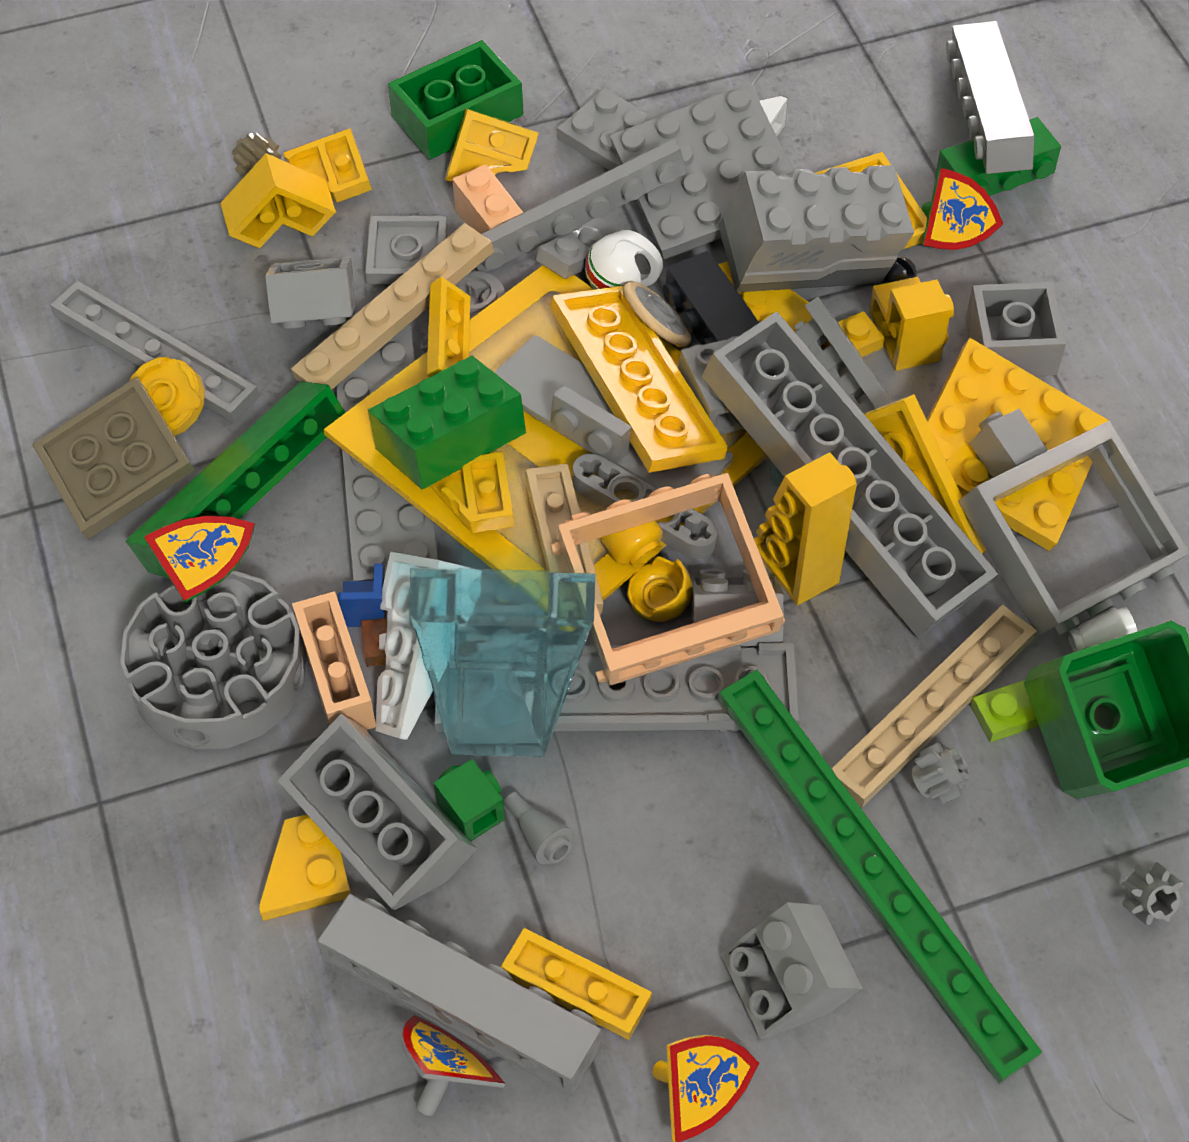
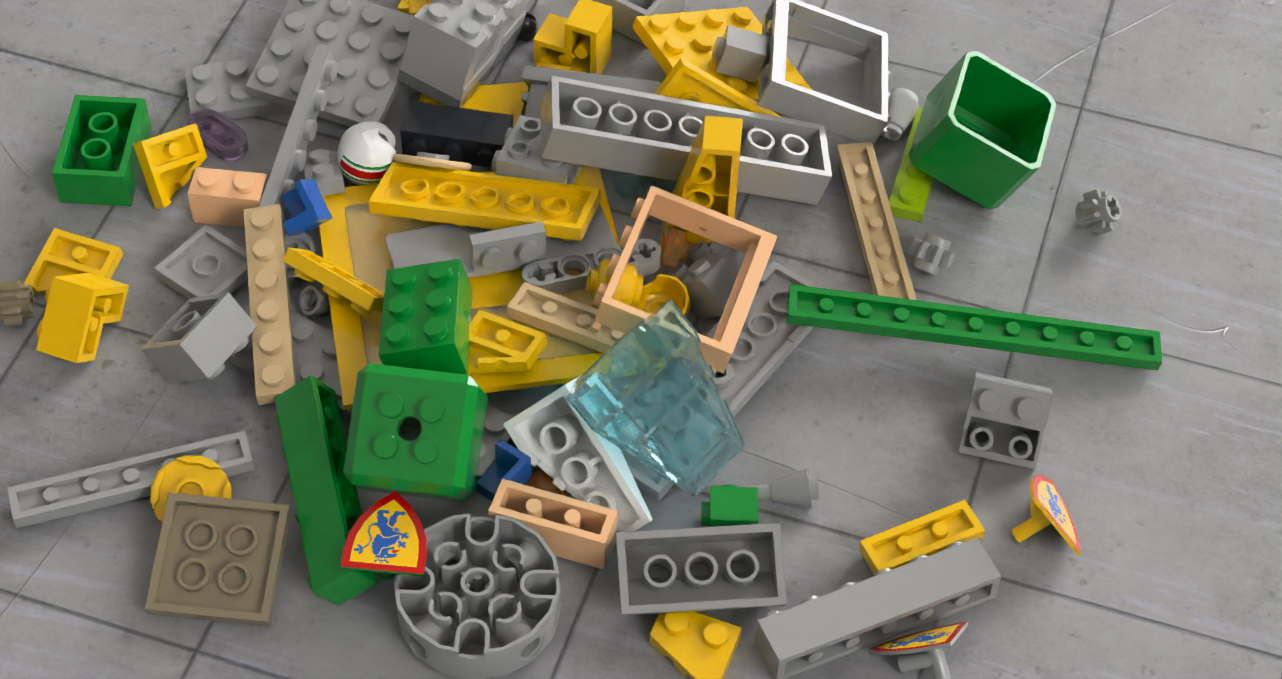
camera: 55 degrees left, 5 degrees down
none -> clear purple plate [187,109,249,161]
none -> blue panel [282,179,333,236]
none -> green plate [343,363,488,503]
none -> clear orange plate [660,226,688,267]

